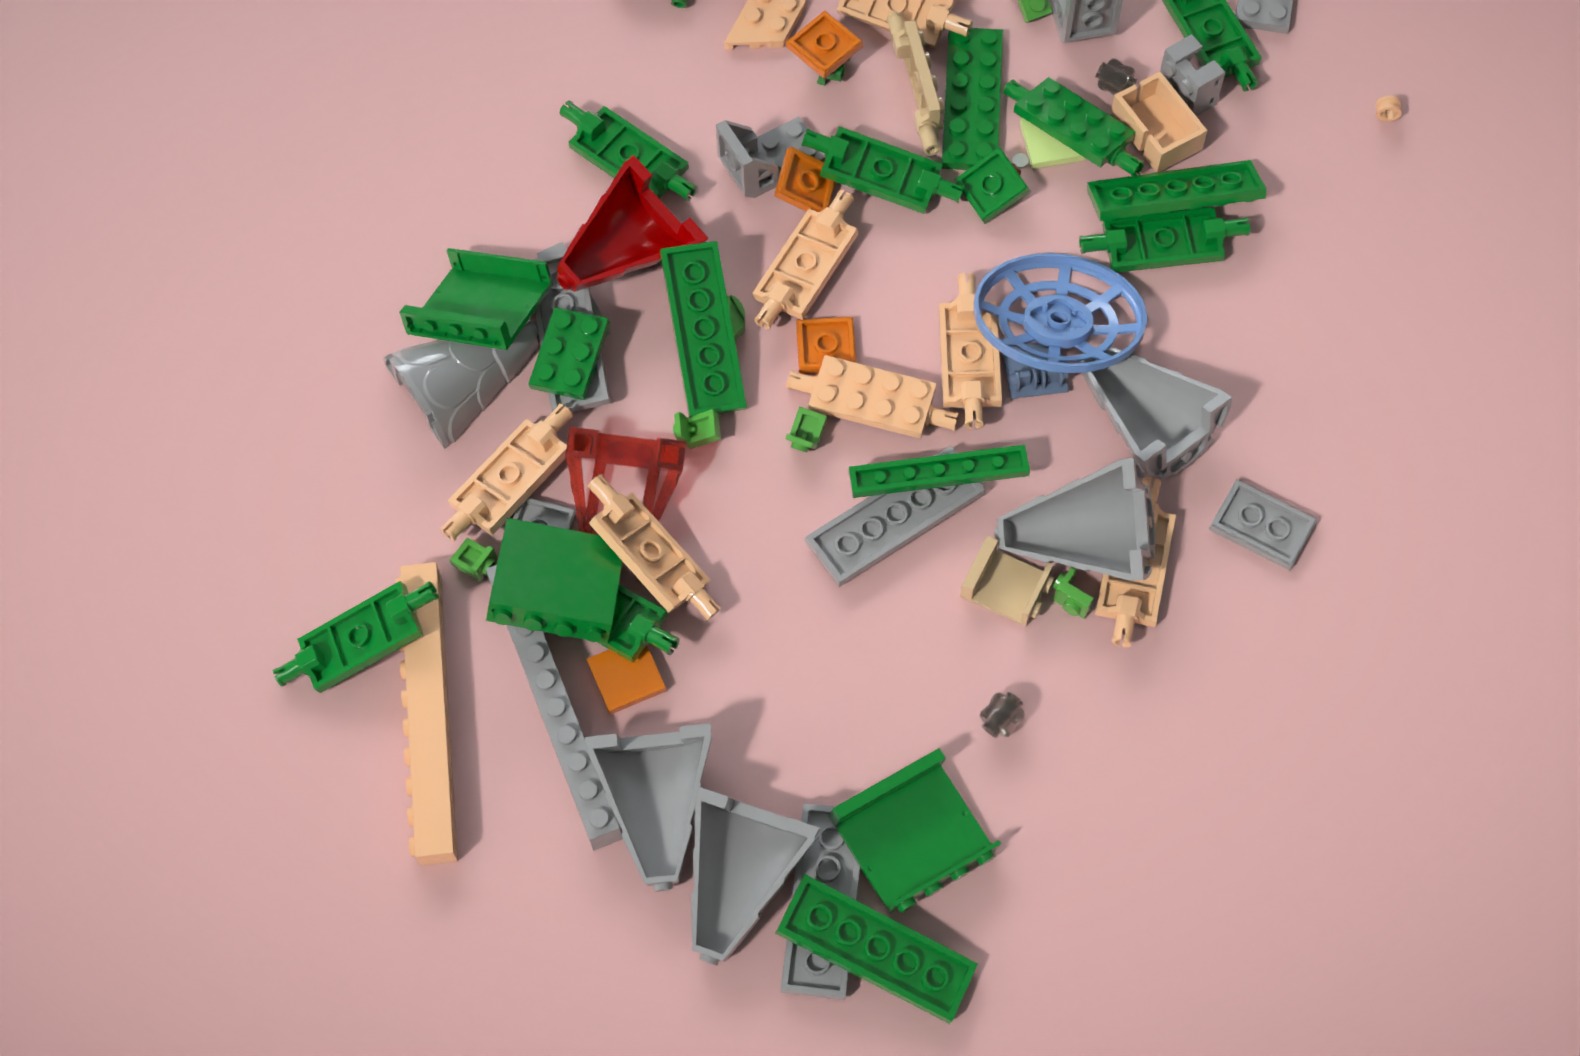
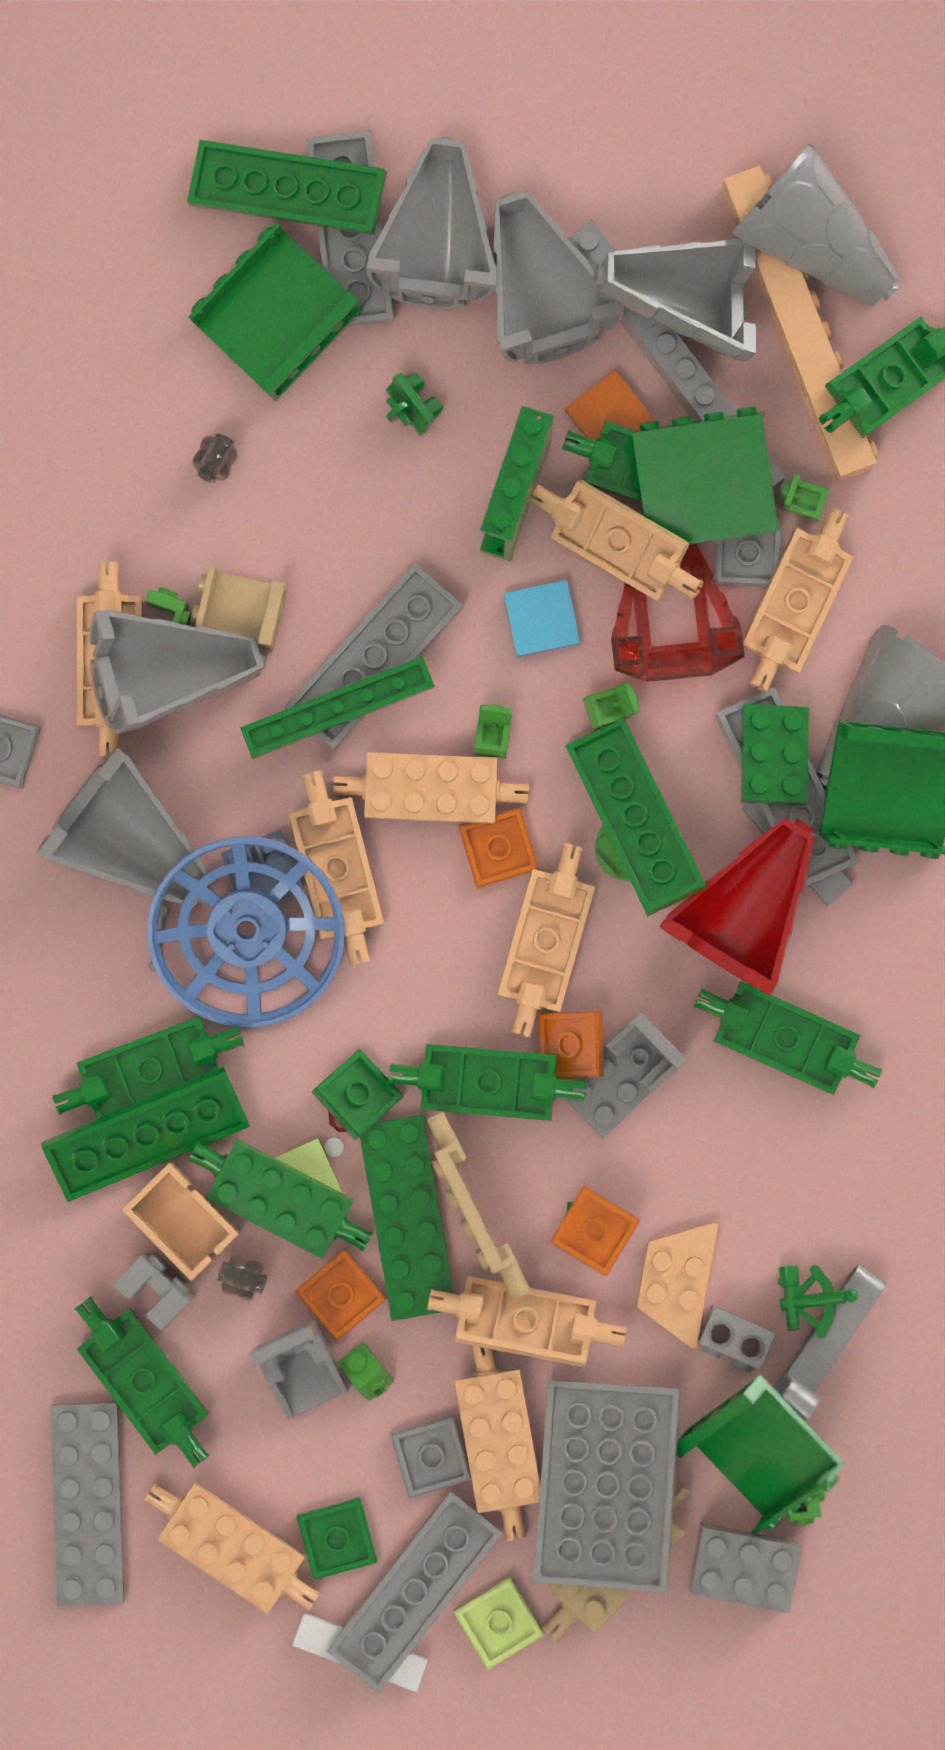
camera: 165 degrees right, 20 degrees up
none -> orange tile [295,1248,387,1342]
none -> green hips [386,372,443,435]
none -> green panel [480,406,554,562]
none -> medium azure tile [504,580,580,658]
none -> light grey cone [593,238,756,361]
none -> light grey cone [732,144,899,306]

